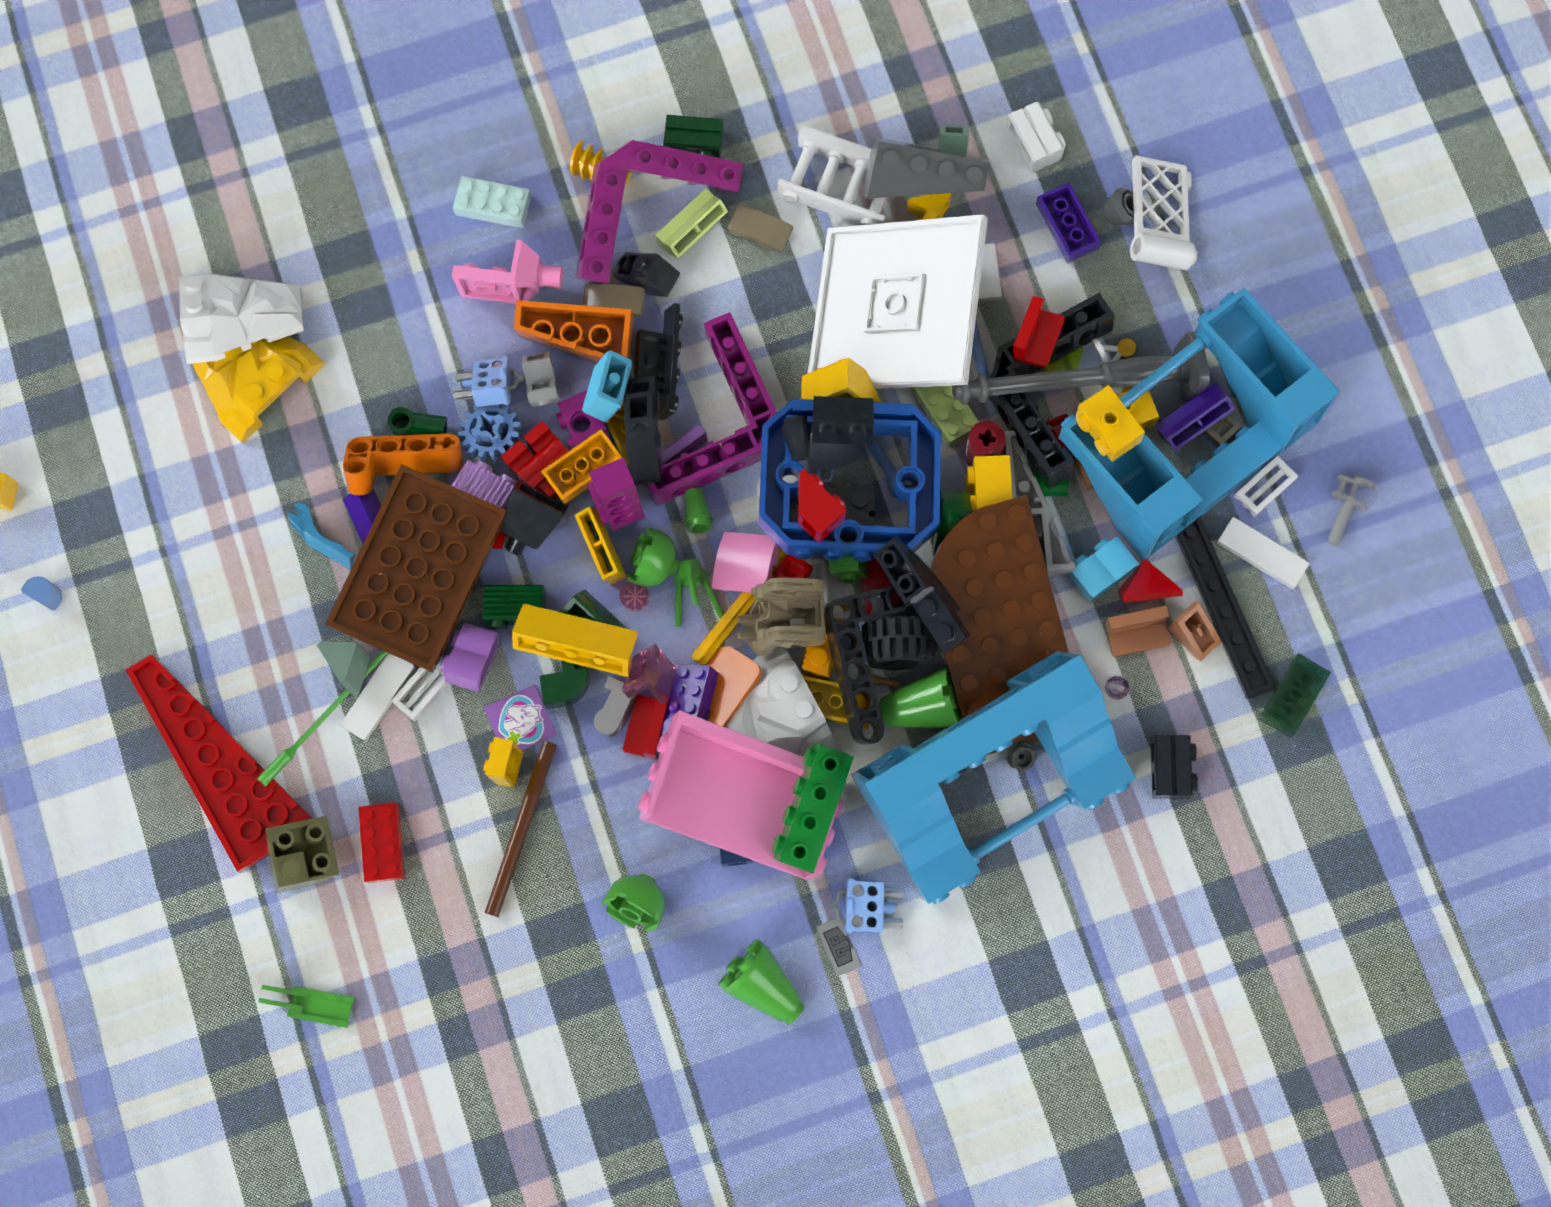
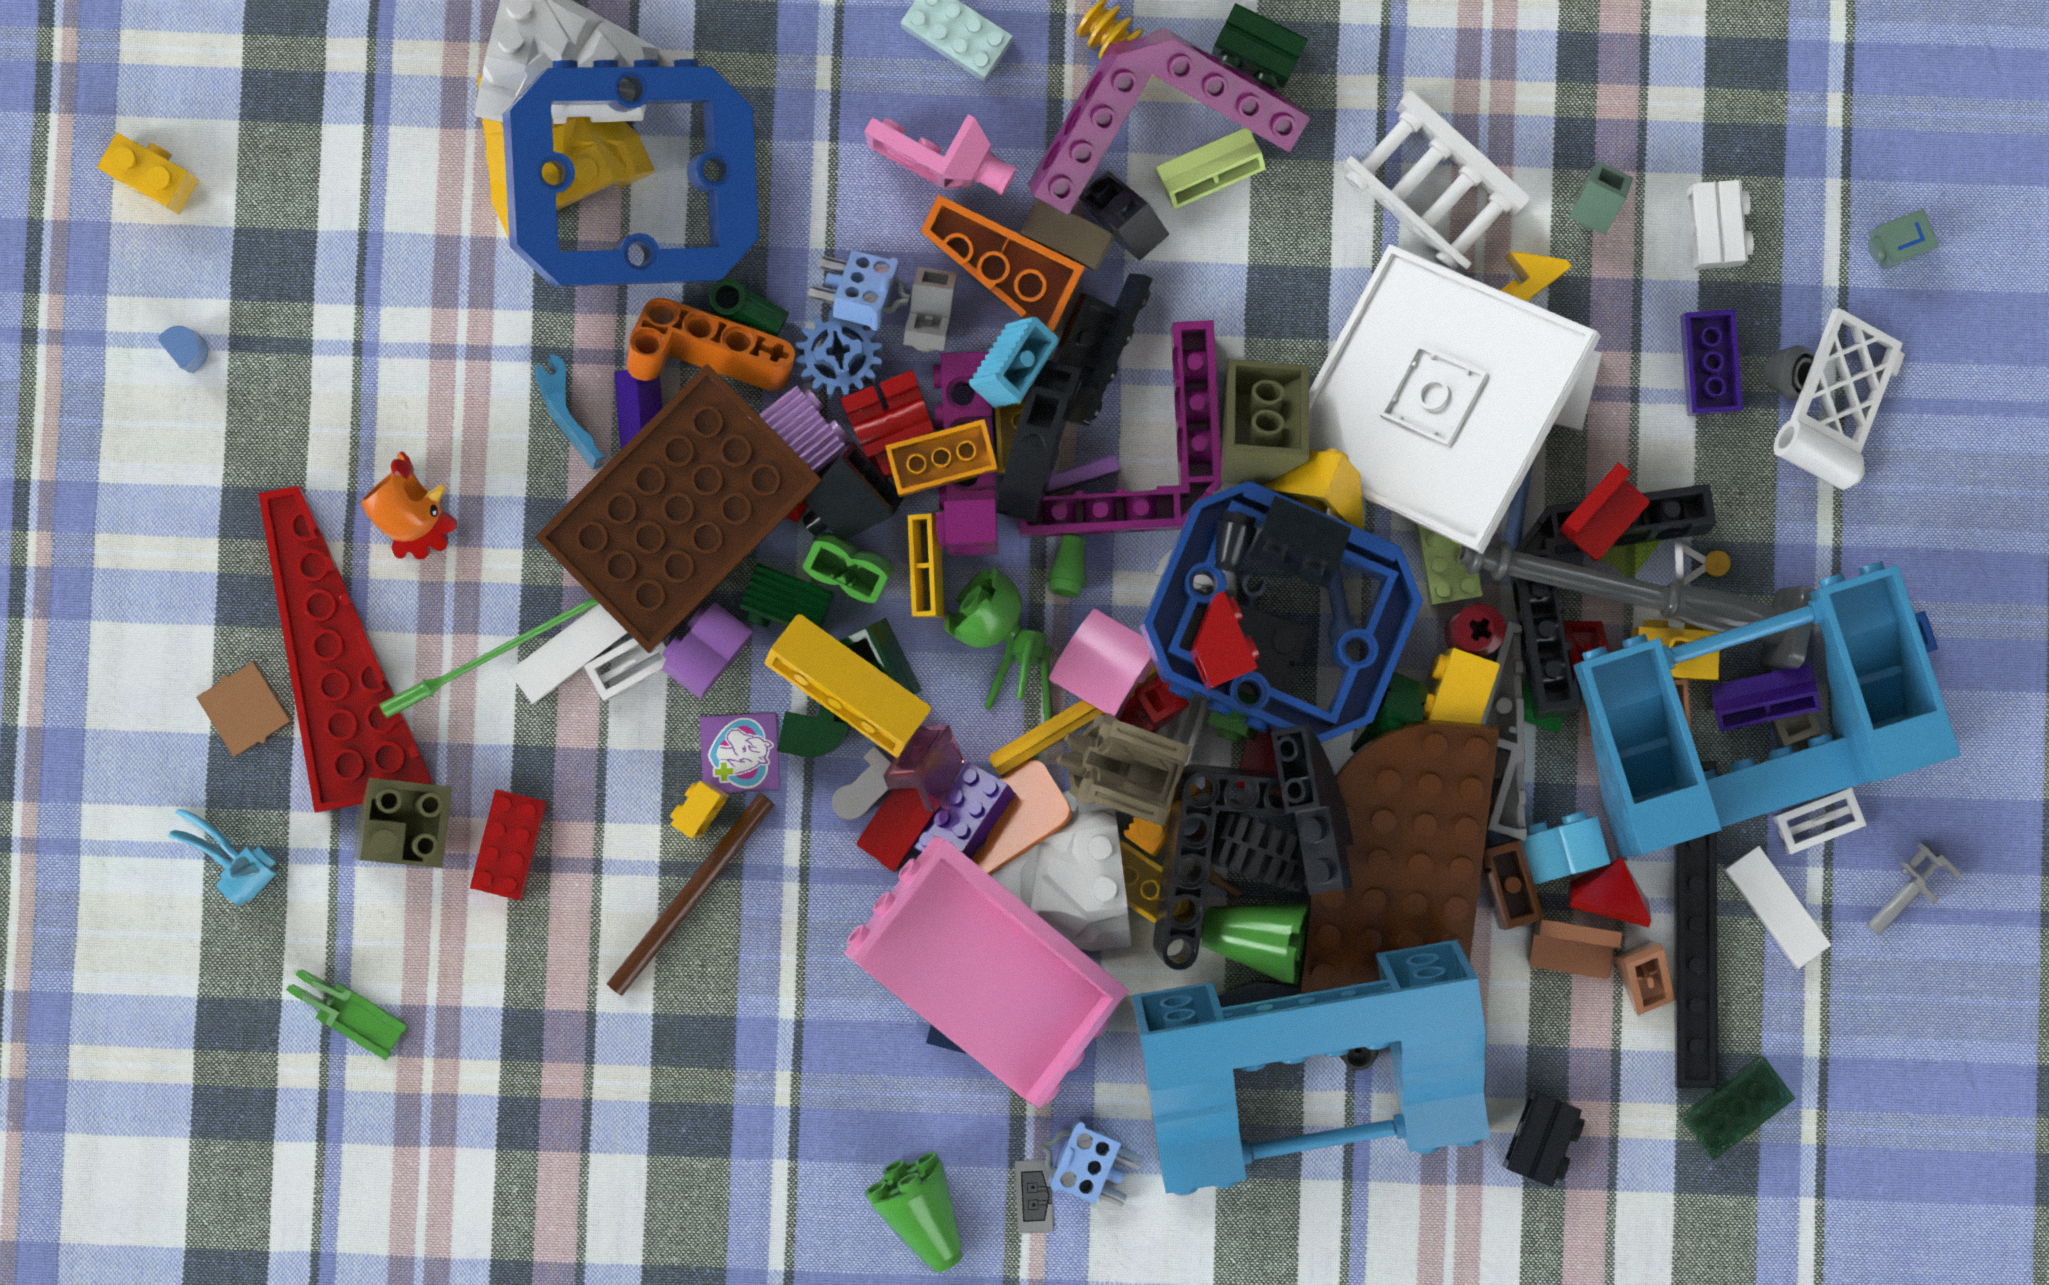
camera: 15 degrees right, 10 degrees up
sand green slope [317,641,371,697] -> none
bright green cylinder [602,874,665,932] -> none
clear pink tile [620,582,650,611] -> none
dark tan slope [727,205,794,252] -> none
green brick [772,743,854,873] -> none
dark grey wedge [862,137,991,198] -> none
yellow brick [1076,385,1145,462] -> none
clear purple hinge [1105,675,1129,700] -> none
none -> medium azure plant [168,809,277,906]
none -> medium nougat piece [196,661,292,757]
none -> orange piece [360,451,457,560]
none -> blue panel [502,59,759,287]
none -> bright green brick [802,532,895,603]
none -> olive slope [1221,359,1309,486]
none -> reddish brown brick [1481,839,1544,930]
none -> sand green brick [1868,209,1939,270]

